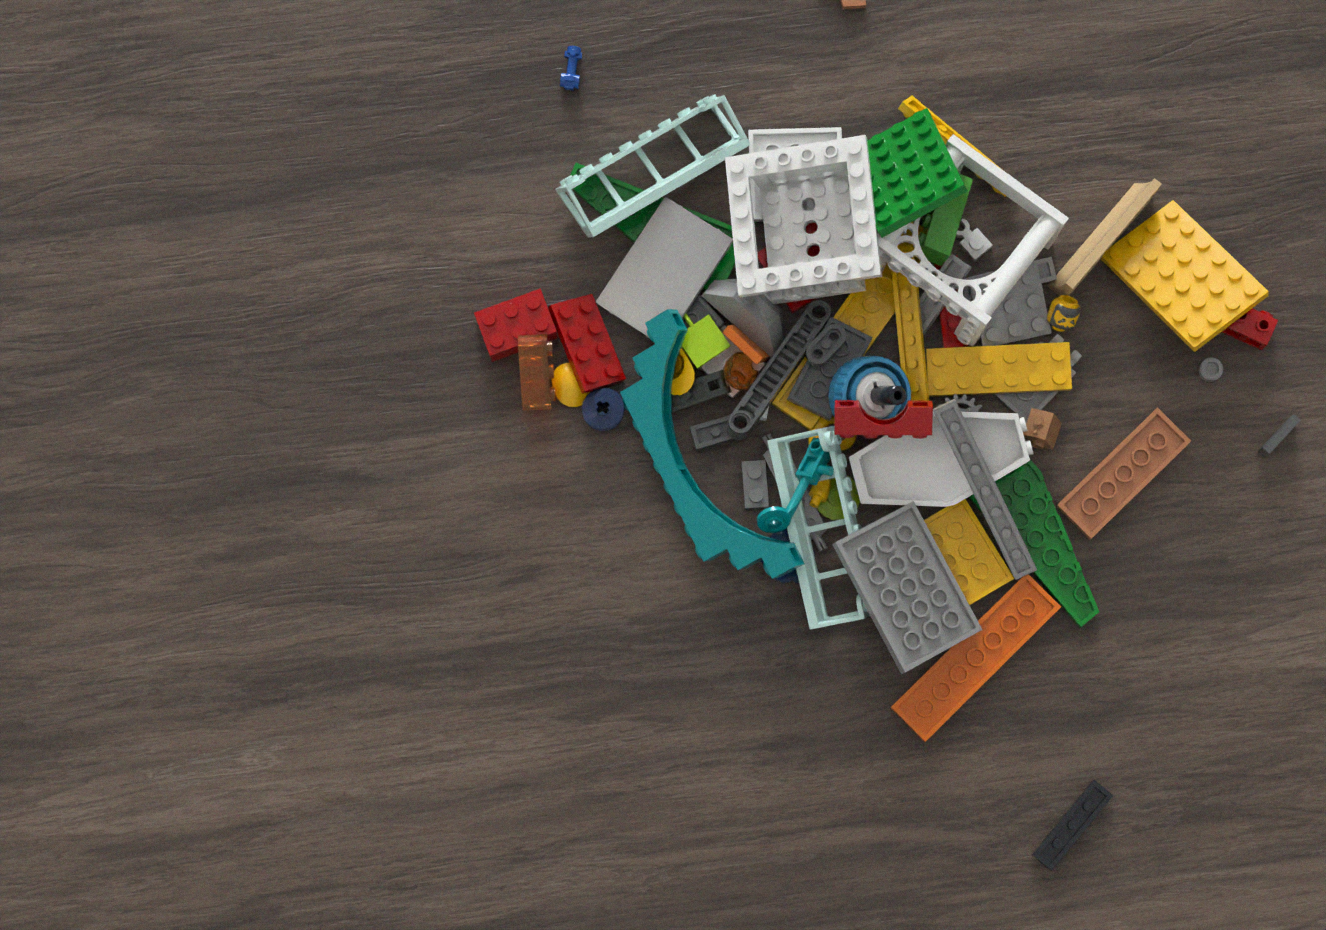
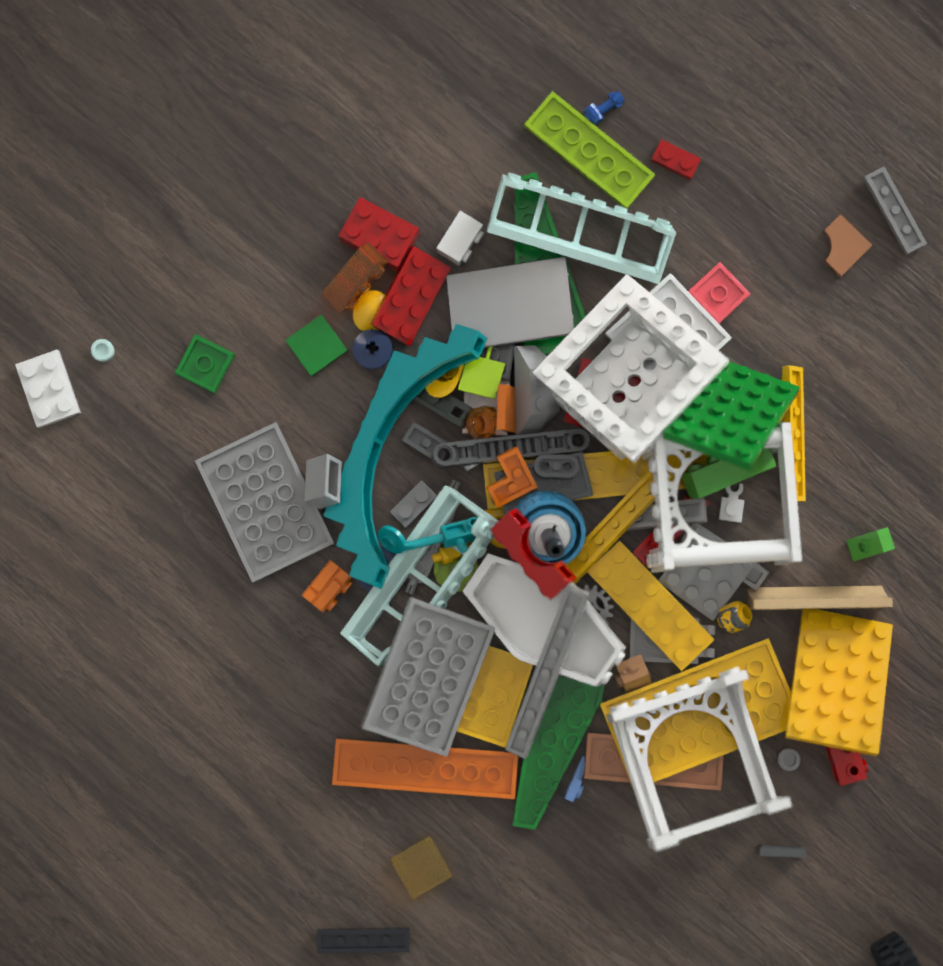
camera: 45 degrees right, 5 degrees up
none -> white plate [15,349,81,428]
none -> light aqua tile [91,339,114,362]
none -> green tile [174,334,235,394]
none -> light grey plate [195,422,335,583]
none -> green tile [285,314,348,377]
none -> orange brick [302,560,352,613]
none -> light grey brick [304,454,342,509]
none -> clear yellow plate [390,835,453,899]
none -> white brick [436,211,484,266]
none -> orange plate [486,446,537,508]
none -> lime plate [524,91,655,209]
none -> medium blue plate [564,756,585,802]
none -> yellow plate [600,638,791,788]
none -> white arch [606,667,792,851]
none -> red plate [651,139,701,180]
none -> coral plate [688,262,750,324]
none -> bright green brick [846,527,895,562]

